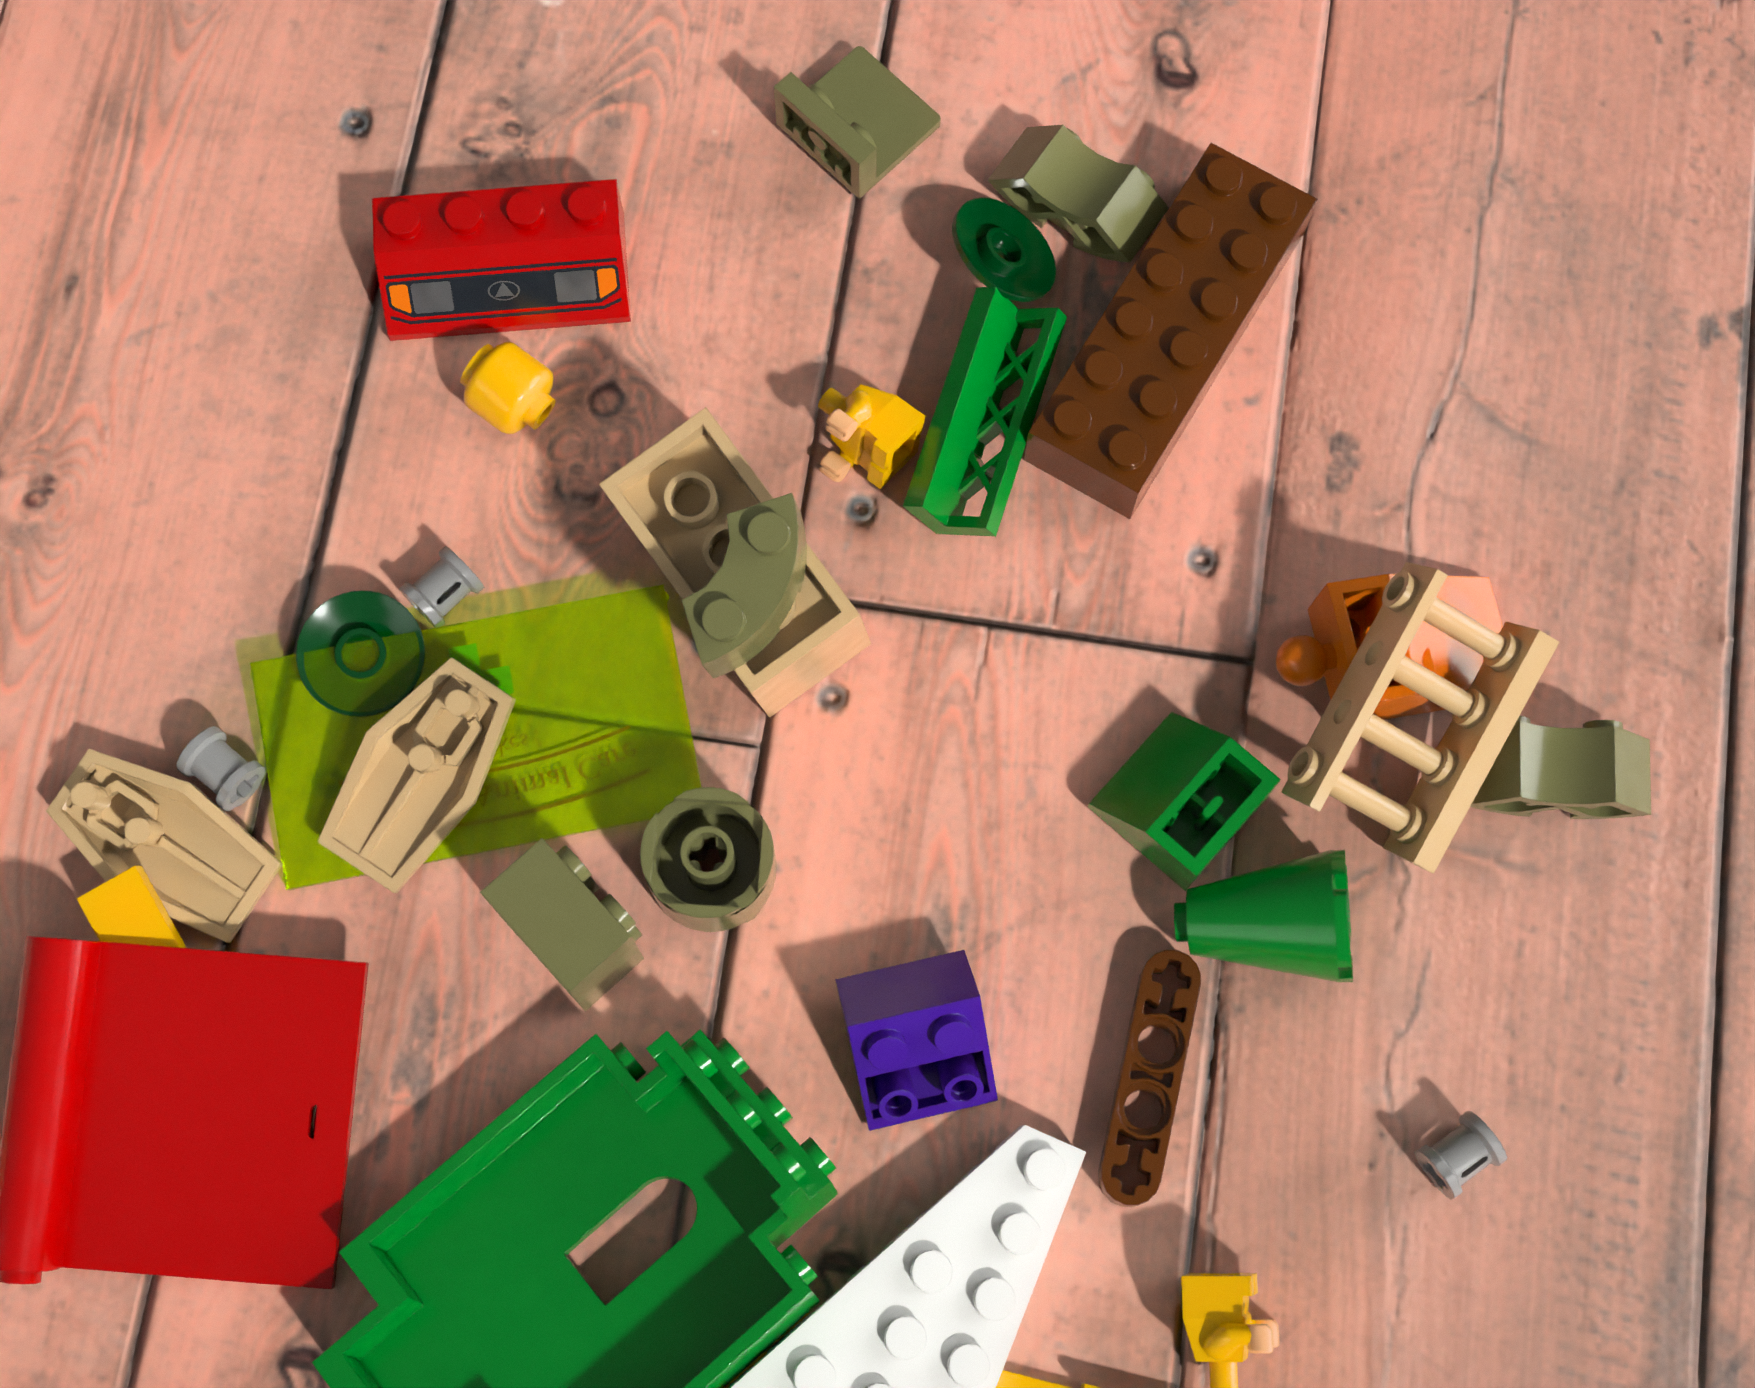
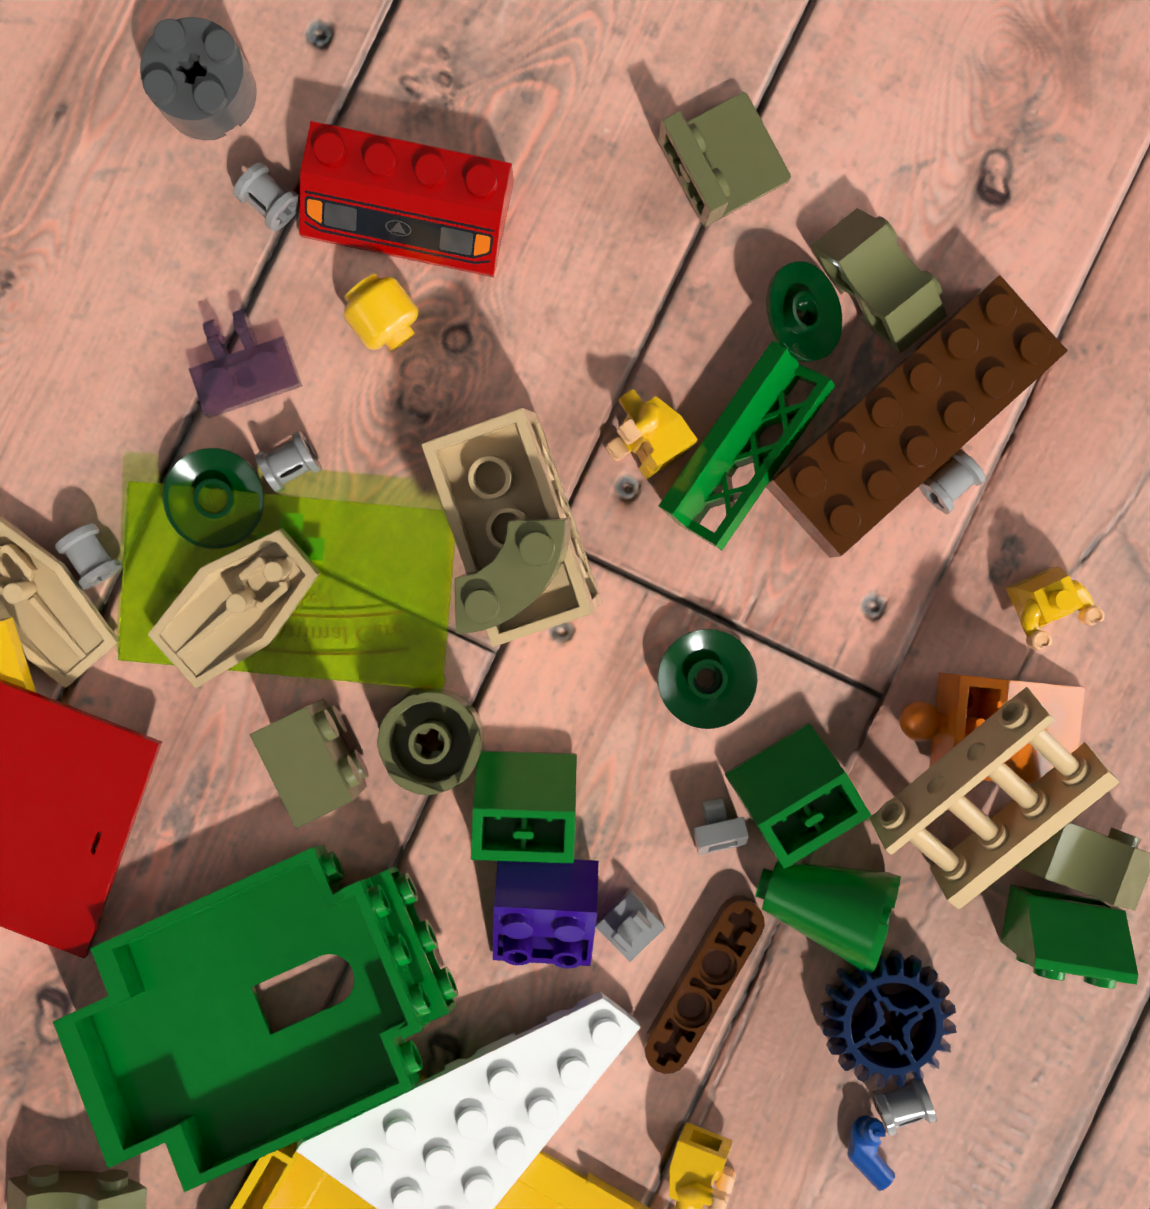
camera: 25 degrees right, 15 degrees up
none -> dark grey brick [140,17,257,140]
none -> clear purple hinge [189,309,303,418]
none -> light grey bush [233,162,300,231]
none -> green slope [471,750,577,863]
none -> light grey tile [596,888,666,962]
none -> dark green dish [657,629,758,729]
none -> light grey tile [694,798,749,856]
none -> dark blue gear [820,949,957,1089]
none -> blue arm [847,1115,895,1191]
none -> light grey bush [919,449,986,514]
none -> green slope [1001,885,1139,989]
none -> yellow piece [1006,567,1105,650]

